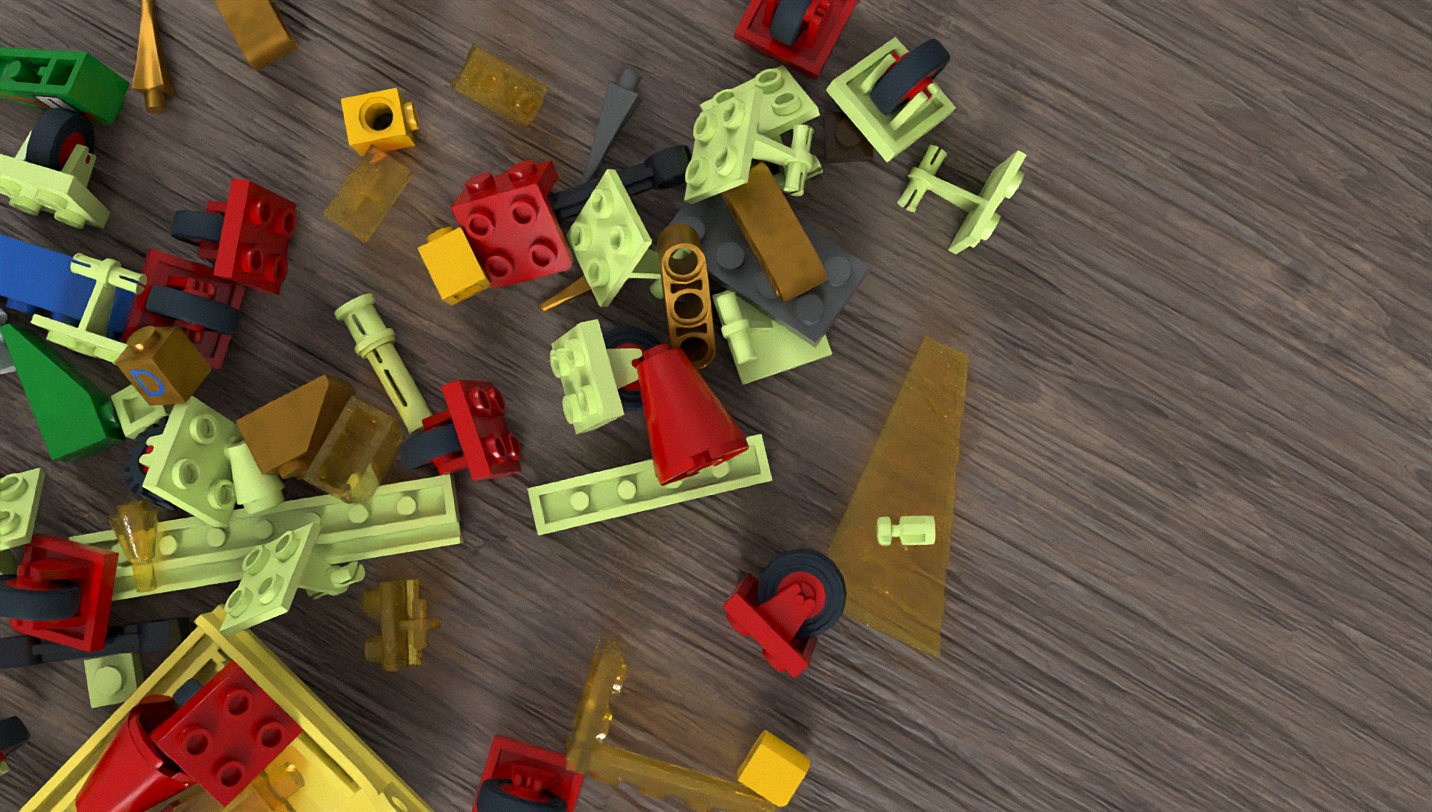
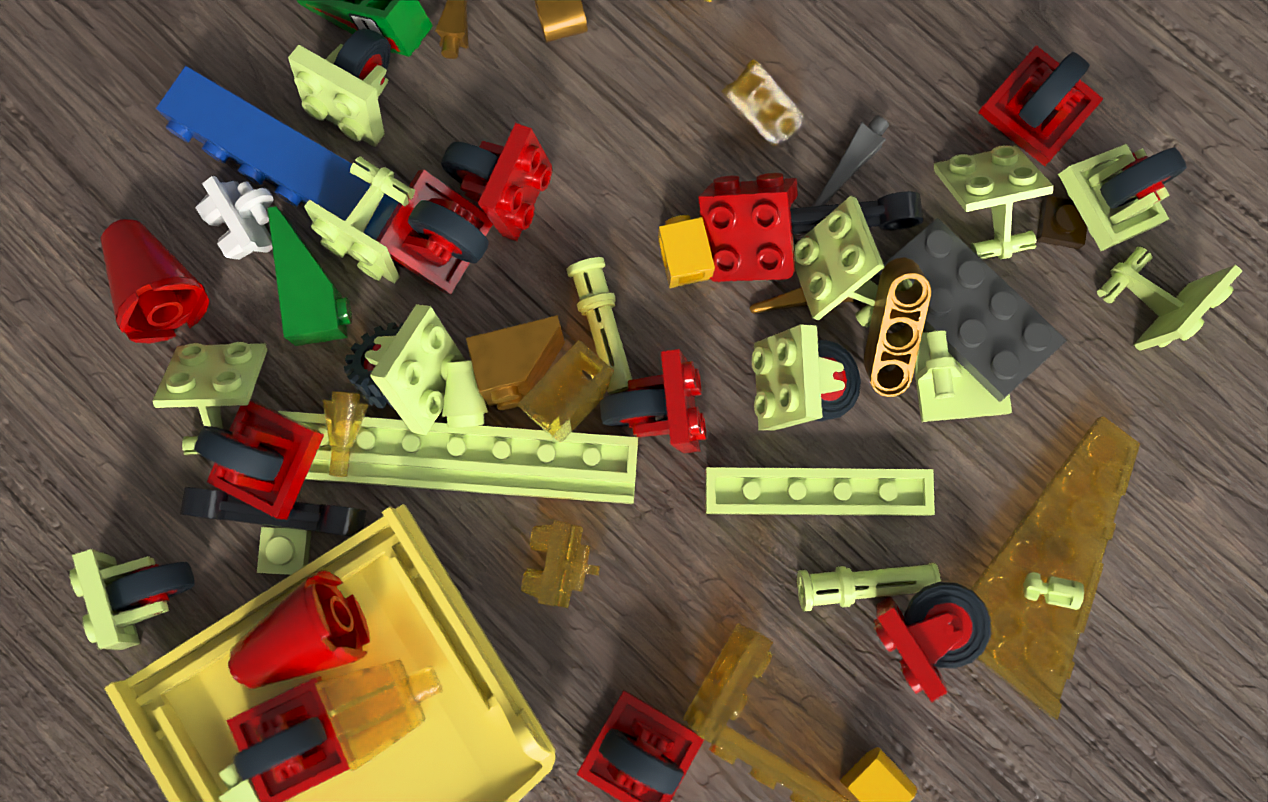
camera: 10 degrees right, 5 degrees down
yellowish green plate [111,384,173,441] -> none
pearl gold brick [115,325,212,406] -> none
red plate [150,659,304,808] -> none
yellowish green plate [219,522,365,637] -> none
clear yellow hips [323,144,414,243] -> none
yellow brick [341,88,420,157] -> none
red cone [636,343,749,486] -> none
yellowish green plate [684,86,814,204] -> none
pearl gold beam [721,160,828,303] -> none
none -> yellowish green pin [797,563,941,611]

